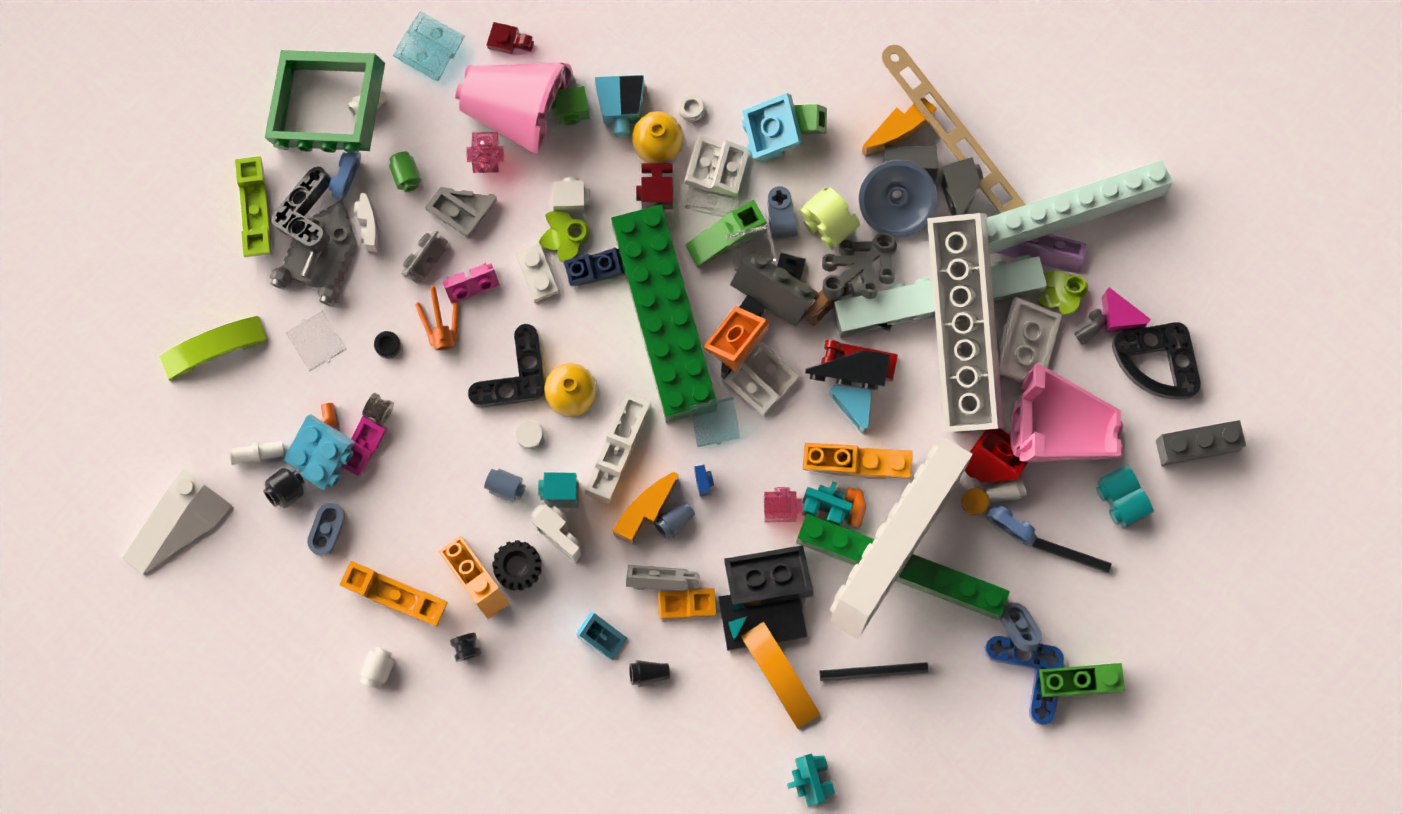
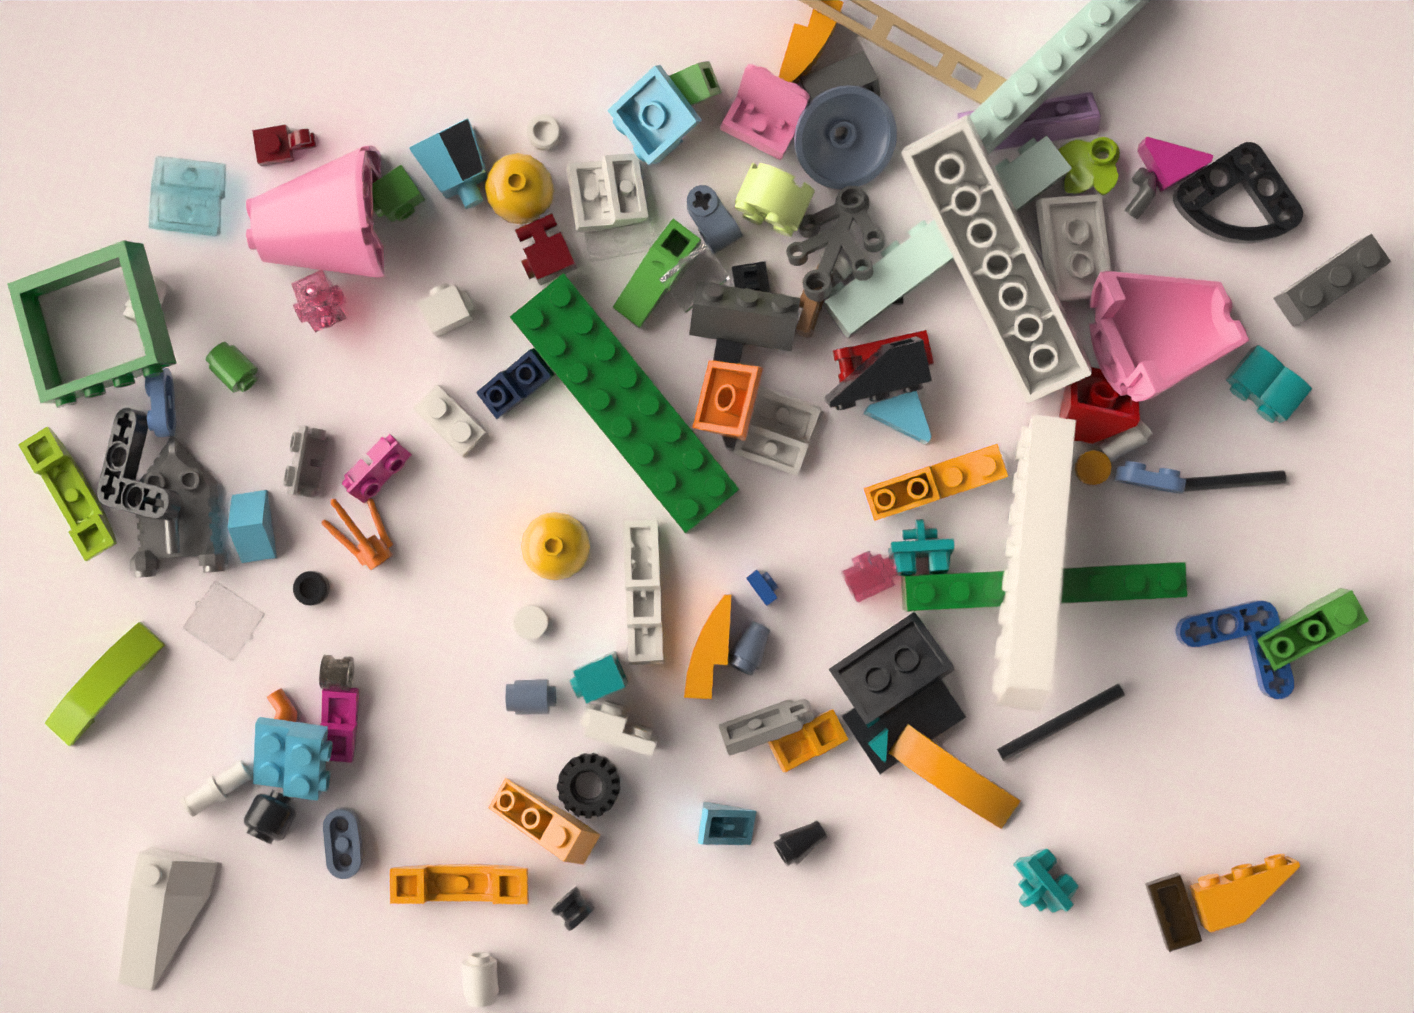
camera: 20 degrees left, 10 degrees up
white slope [354,193,379,253] -> none
light grey wing [425,187,498,239] -> none
black beam [468,324,545,407] -> none
lime plate [539,211,590,261] -> none
clear light blue piece [690,397,740,447] -> none
orange arm [845,487,866,527] -> none
dark grey slope [940,157,983,216] -> none
sand blue plate [1001,603,1042,652] -> none
none -> medium azure slope [228,490,277,563]
none -> bright pink bracket [720,64,810,160]

